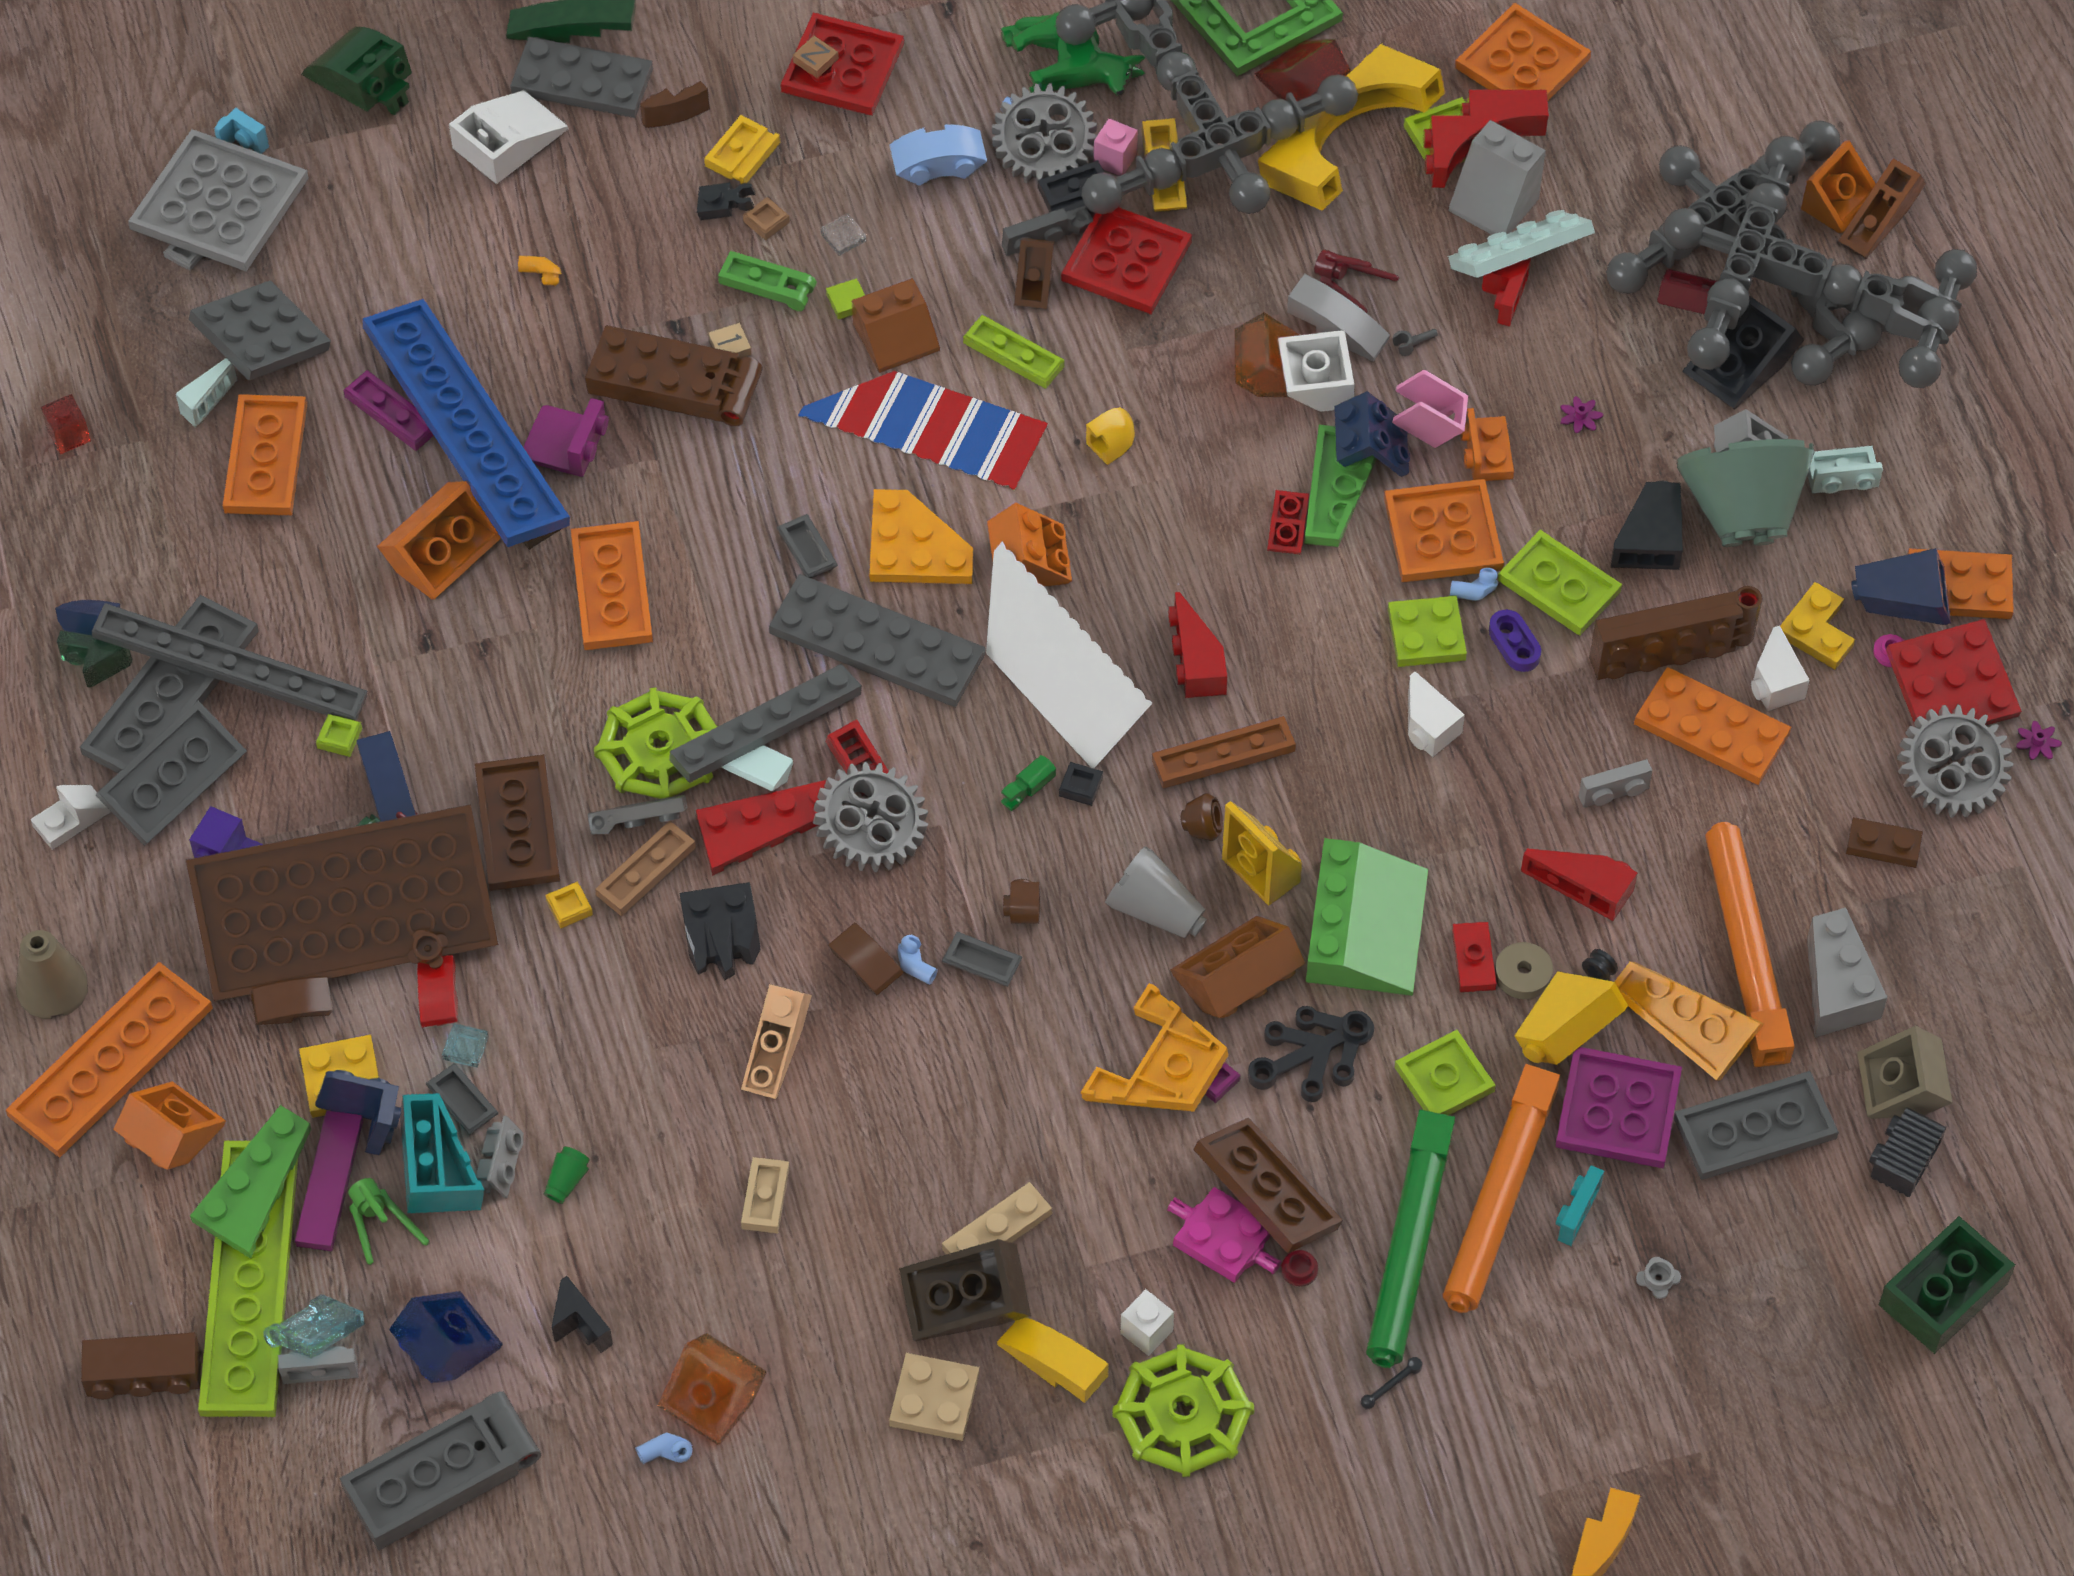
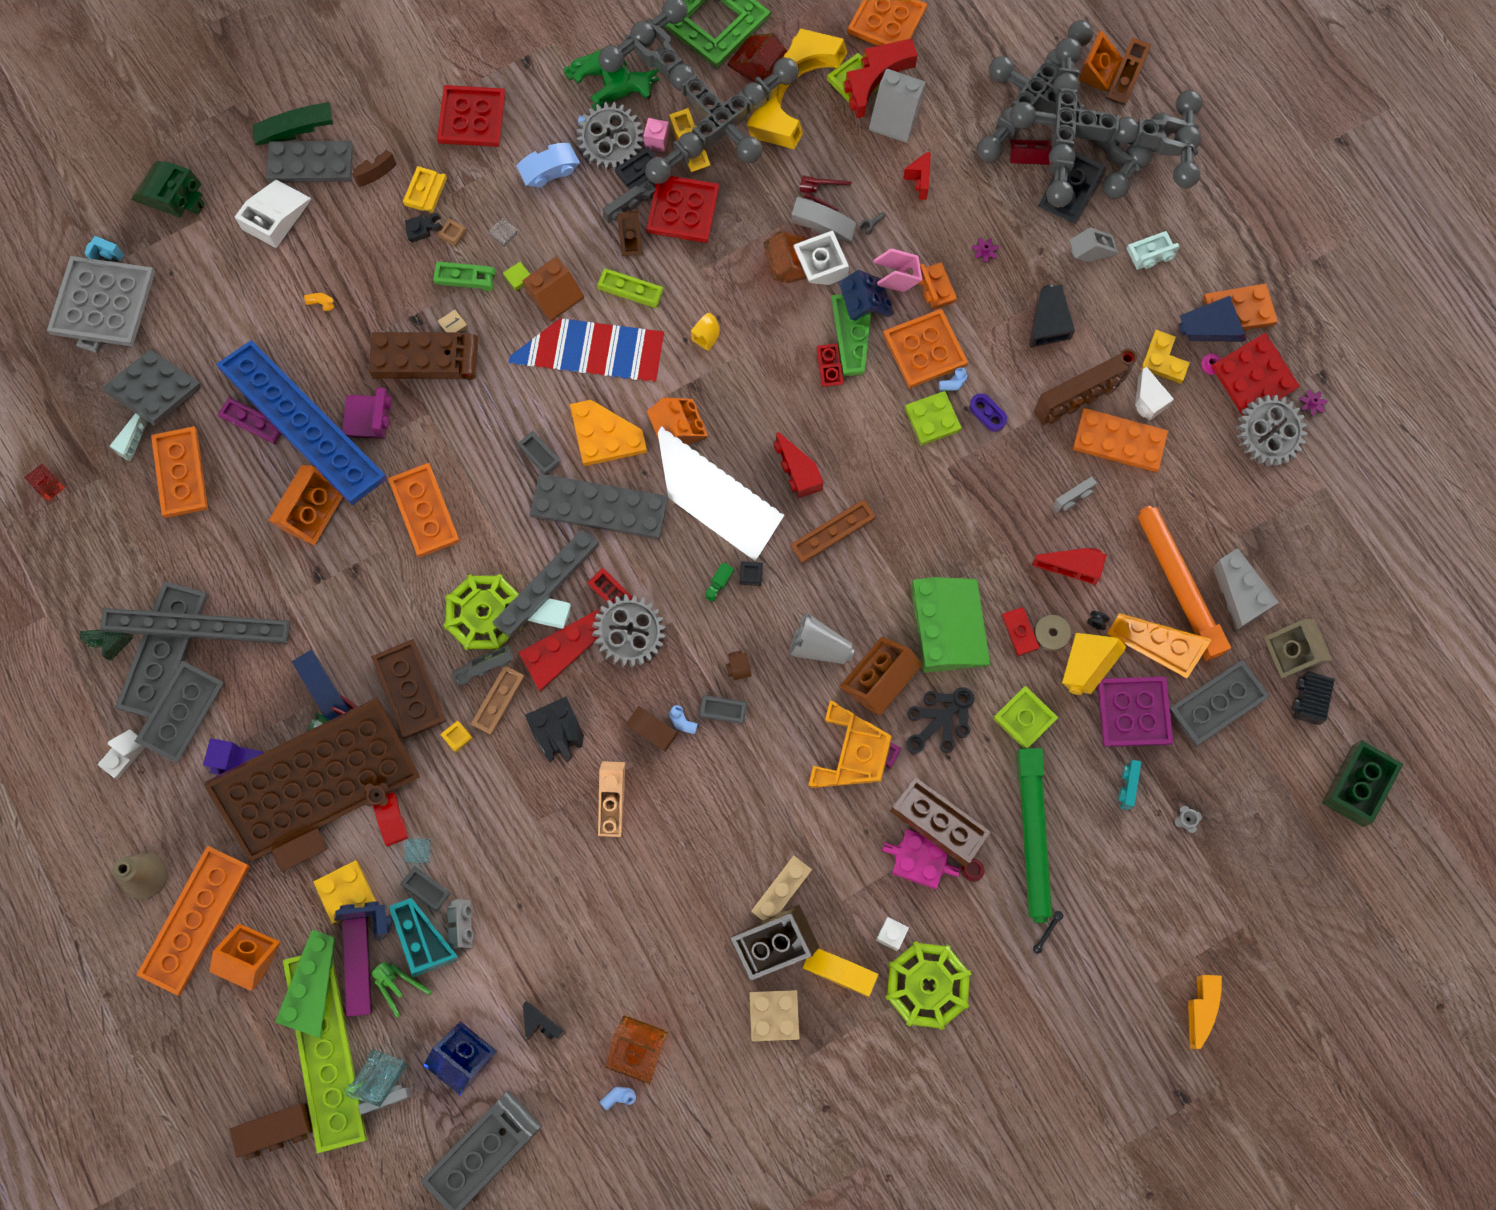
camera: 15 degrees left, 15 degrees up
dark blue brick [55,600,120,648] -> none
lime tile [316,714,362,757] -> none
green cone [543,1146,590,1204] -> none
tan plate [741,1157,790,1234] -> none
medium nougat tile [793,36,839,78] -> none
reddish brown cone [1181,793,1223,841] -> none
yellow slope [1222,801,1302,906] -> none
white slope [1408,672,1465,757] -> none
orange brick [1442,1063,1560,1313] -> none
light aqua plate [1448,210,1595,278] -> none
lime plate [1498,530,1622,636] -> none
sand green cone [1677,439,1815,547] -> none
reddish brown plate [1846,817,1923,868] -> none

